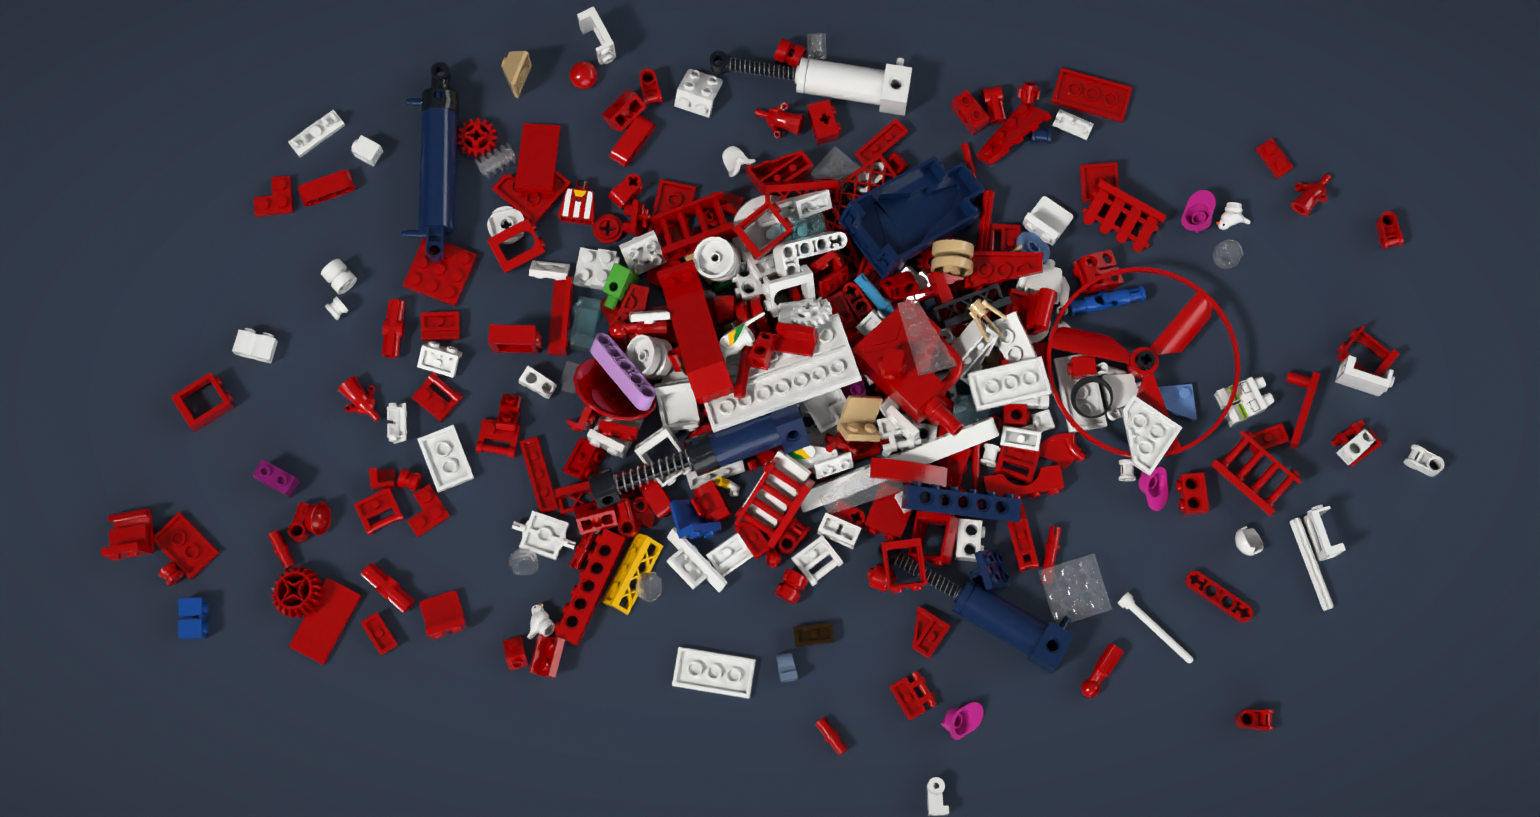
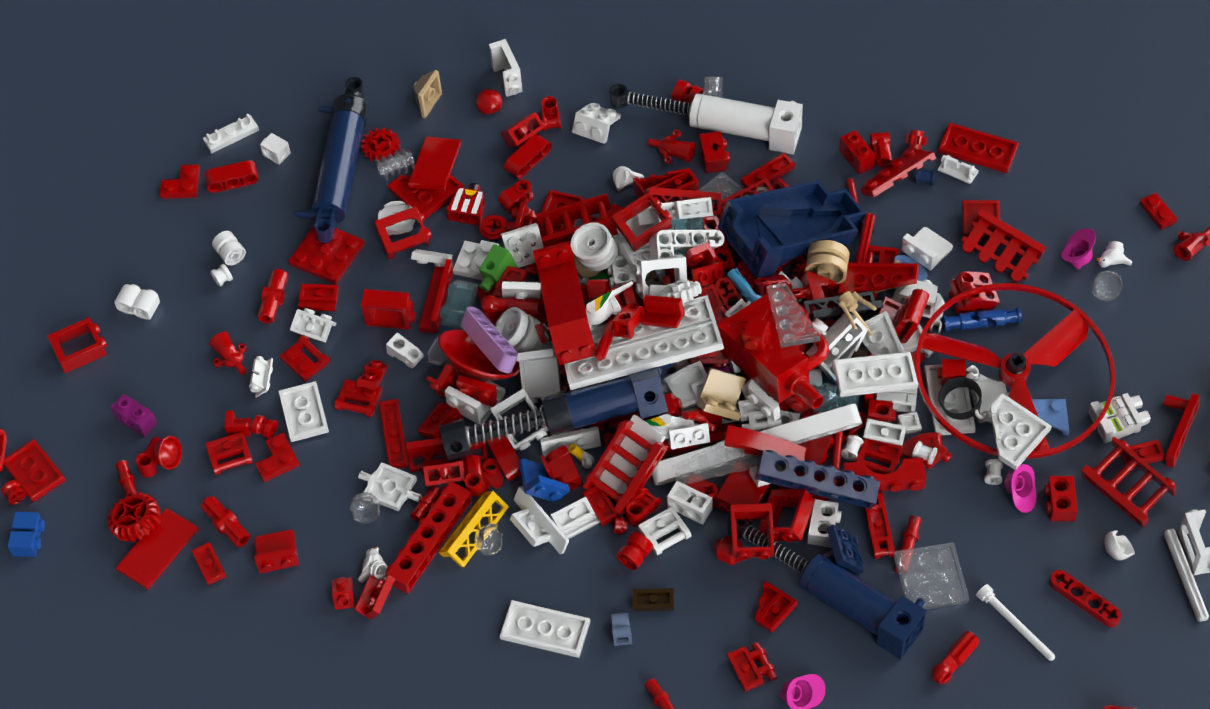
camera: 10 degrees right, 20 degrees down
none -> red plate [664,393,683,417]
none -> white plate [810,318,829,335]
none -> white bush [912,441,938,465]

